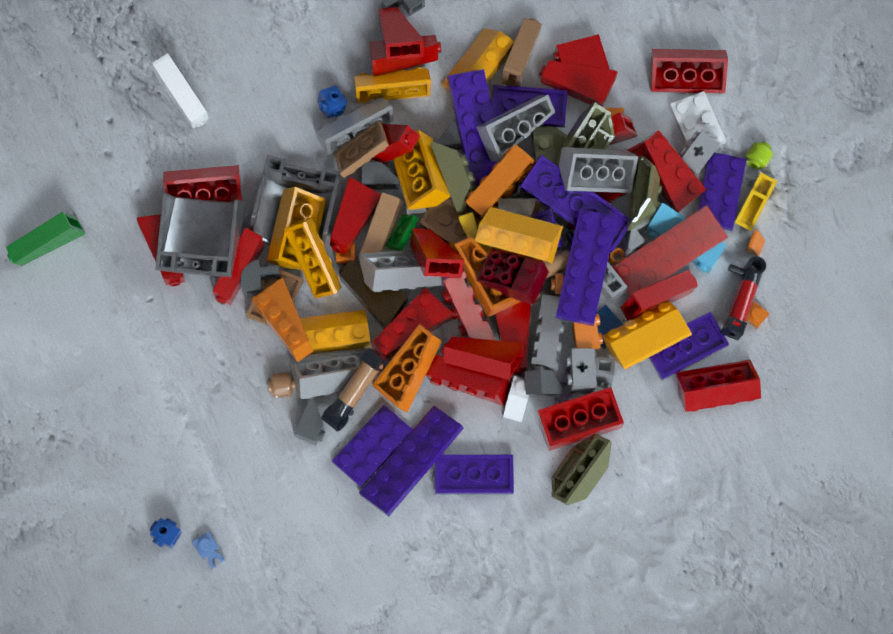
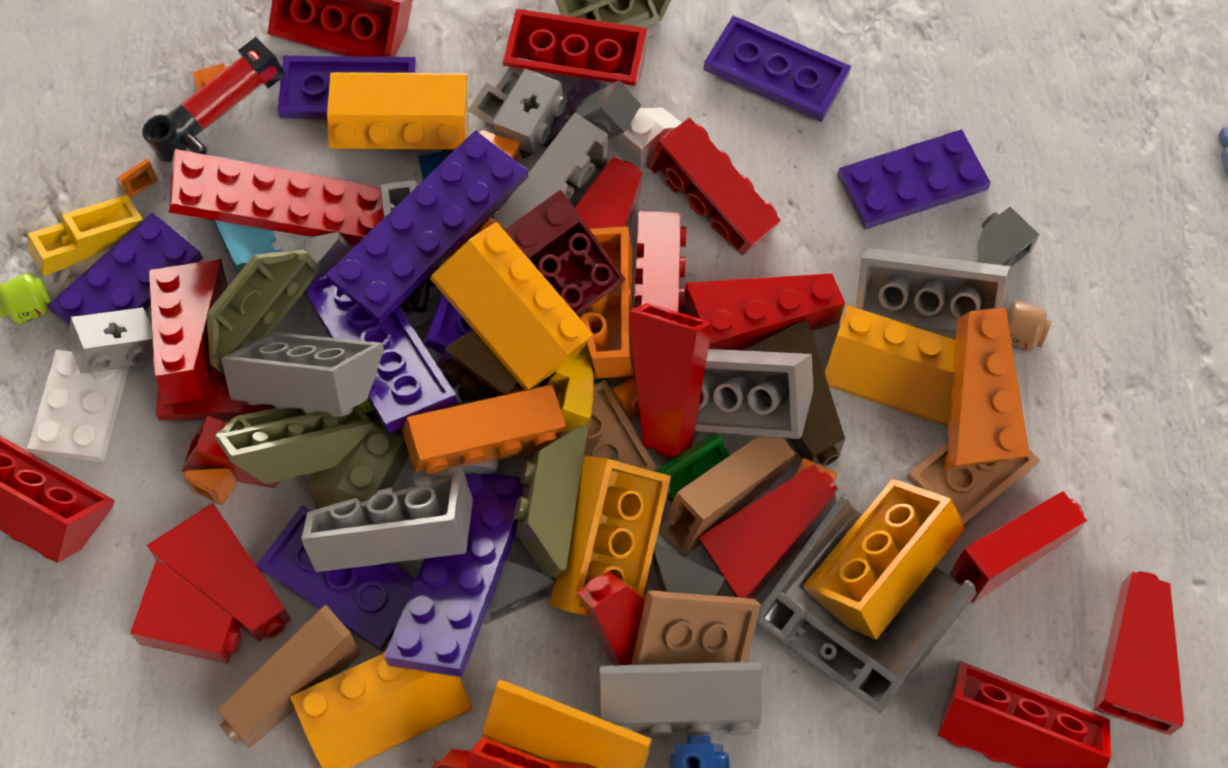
camera: 150 degrees left, 10 degrees down
flat silver windscreen [155,193,247,277] -> none
dark grey brick [241,260,281,296] -> none
light orange slope [284,217,342,299] -> none
piece [322,348,390,432] -> none
dark purple plate [359,406,464,517] -> none
orange wedge [372,324,442,413] -> none
red slope [442,337,524,380] -> none
red slope [620,270,698,321] -> none

